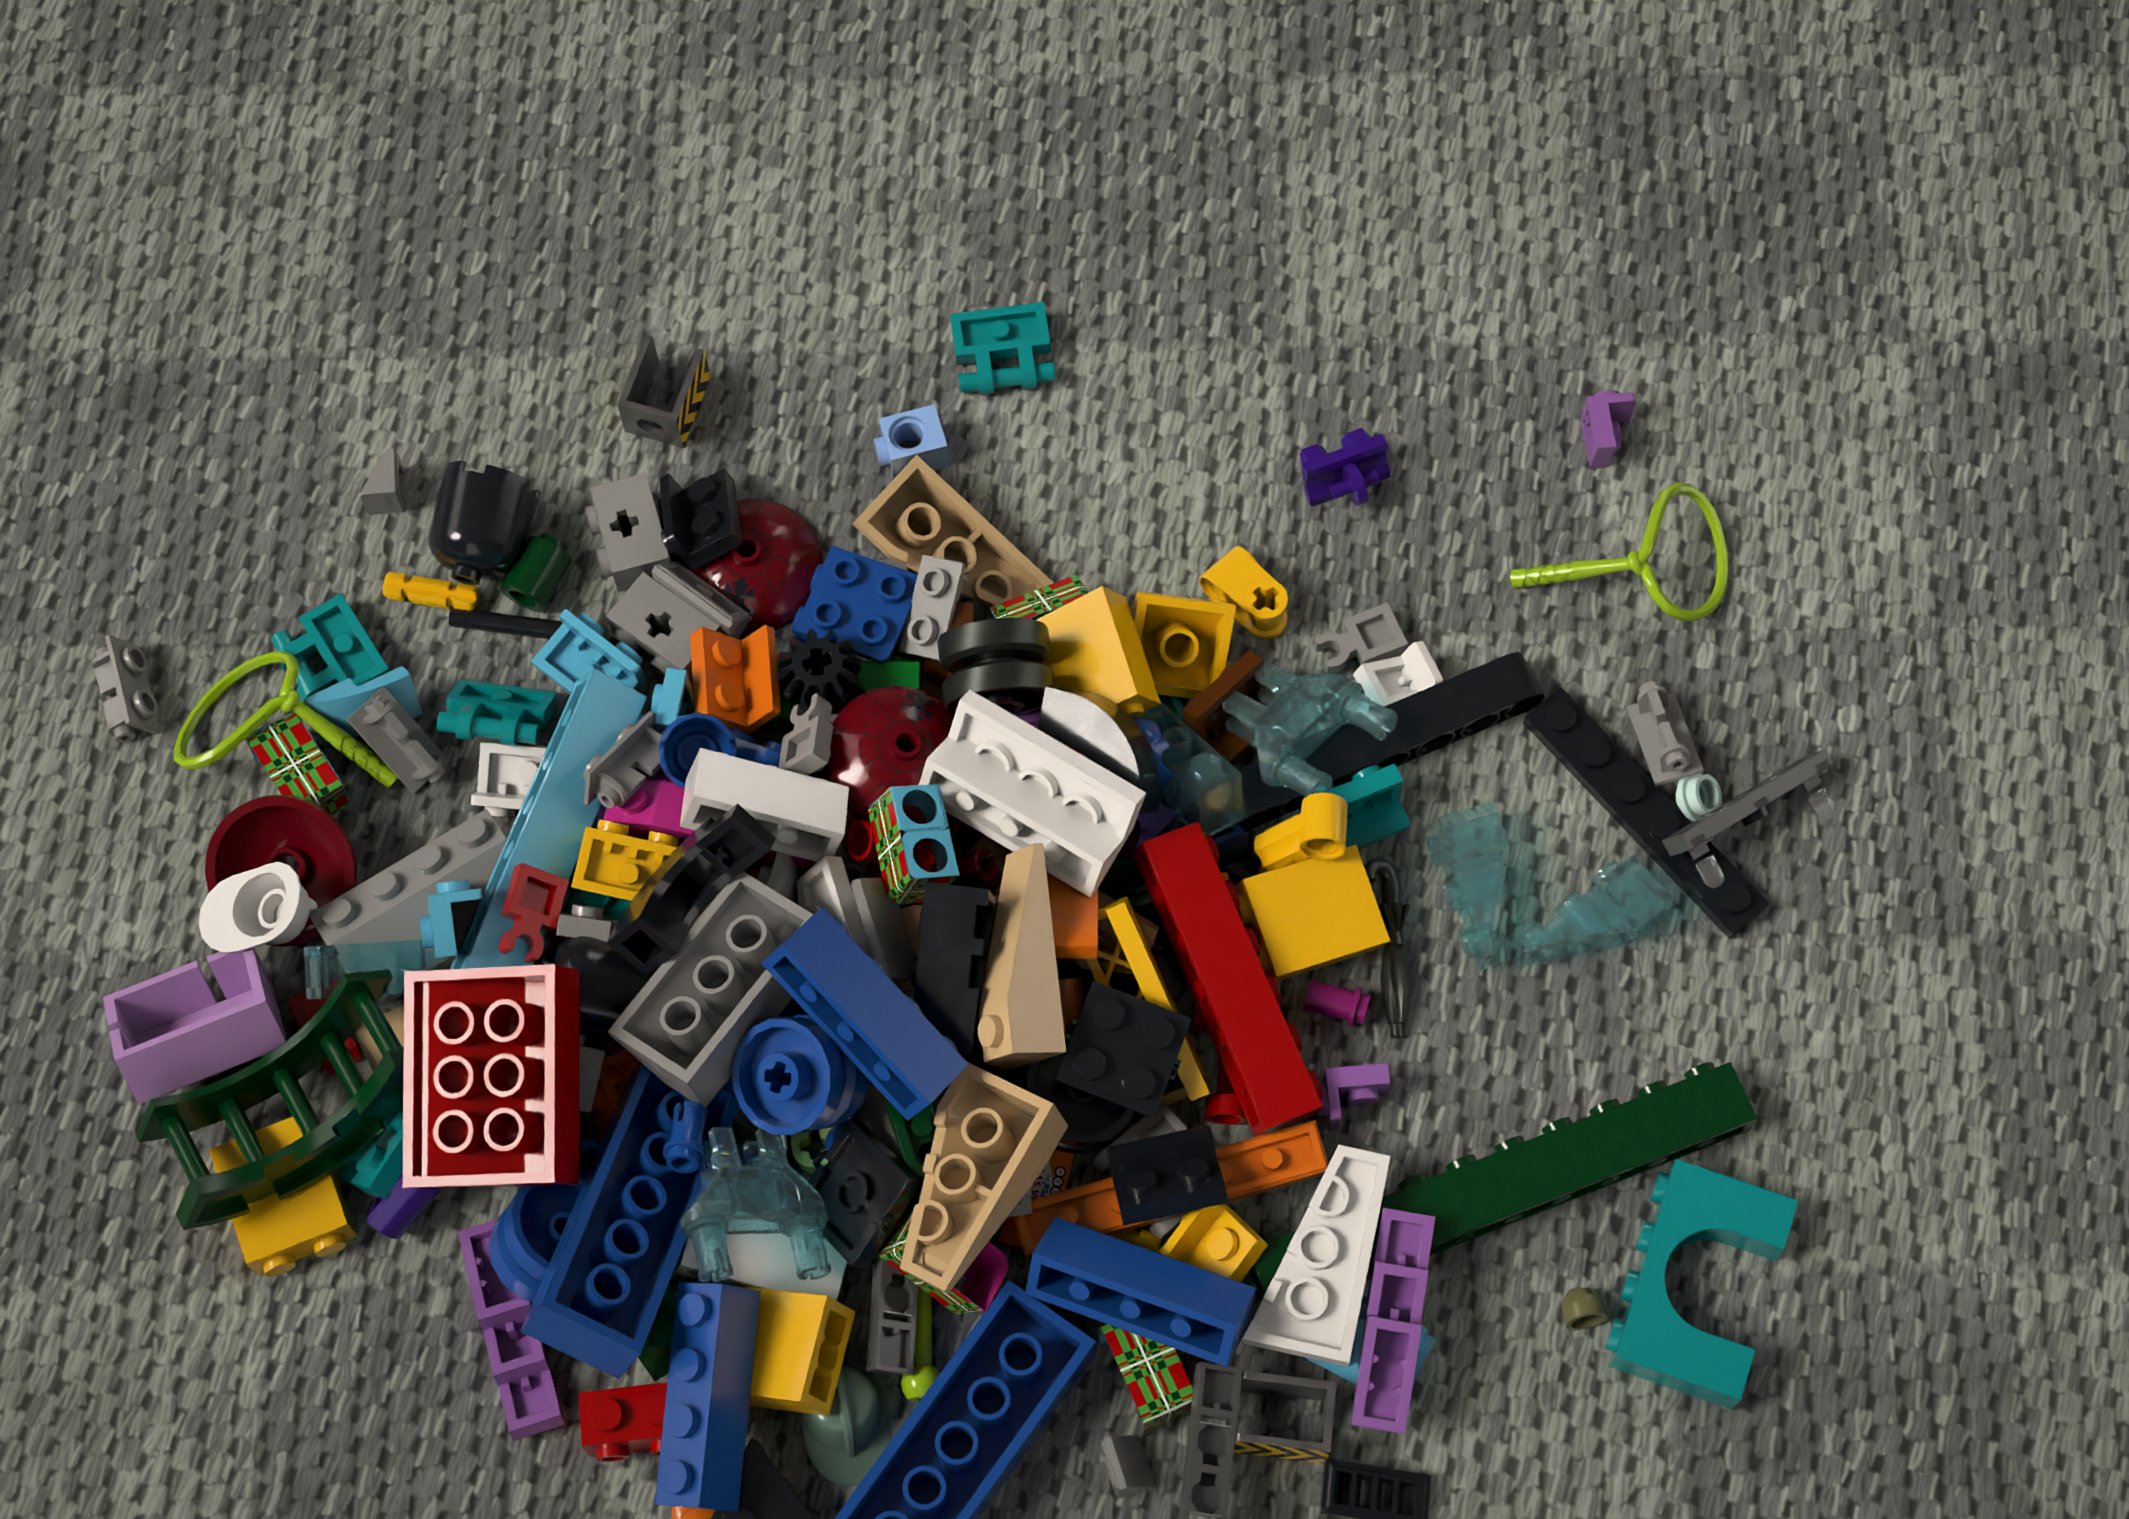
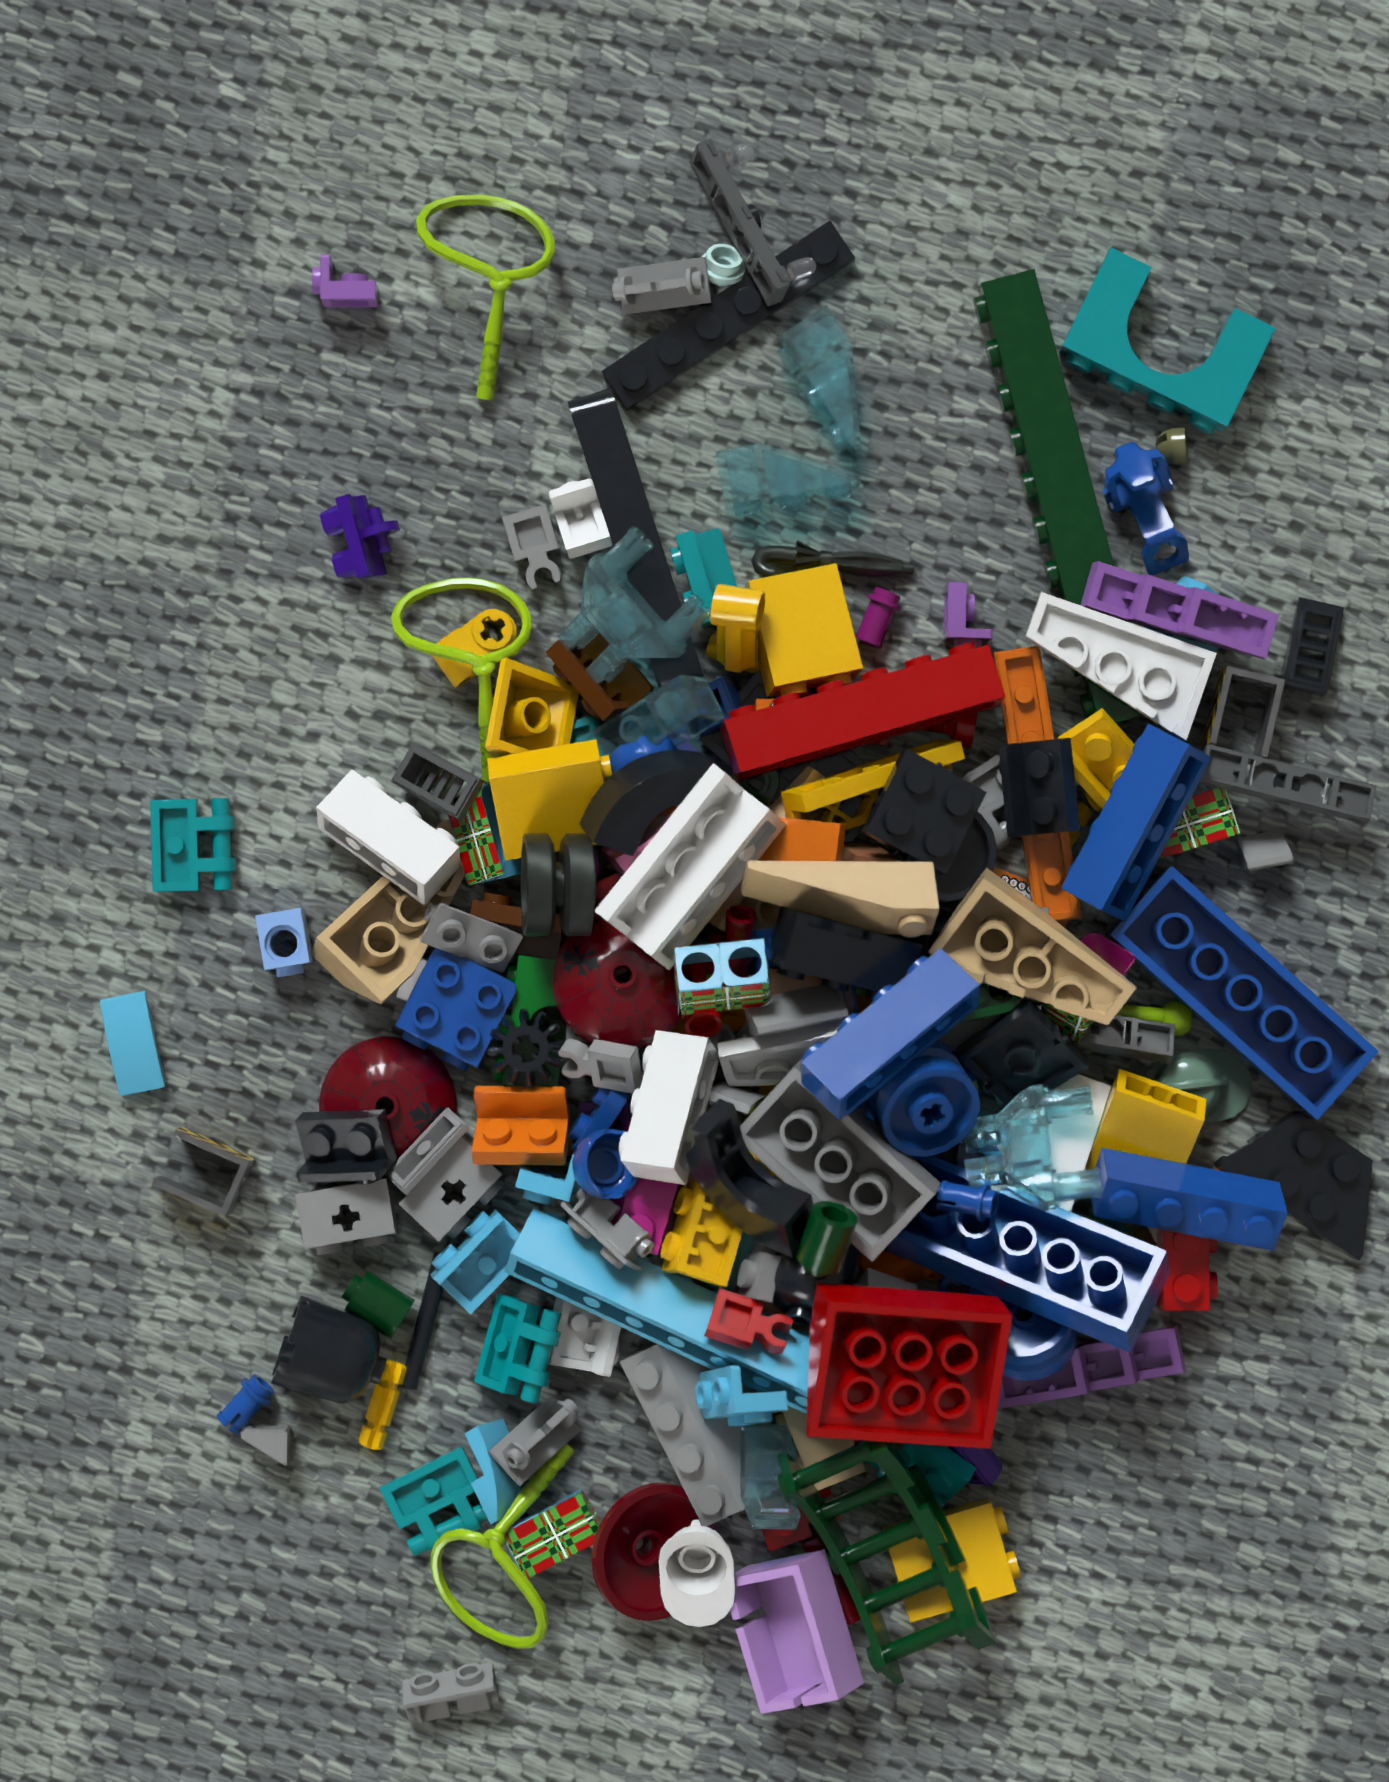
camera: 85 degrees left, 20 degrees up
none -> medium azure slope [100,990,166,1096]
none -> blue pin [217,1374,274,1434]
none -> white brick [316,769,460,906]
none -> lime piece [391,578,533,782]
none -> dark grey slope [391,742,484,821]
none -> dark green brick [797,1201,858,1277]
none -> blue piece [1102,442,1189,575]

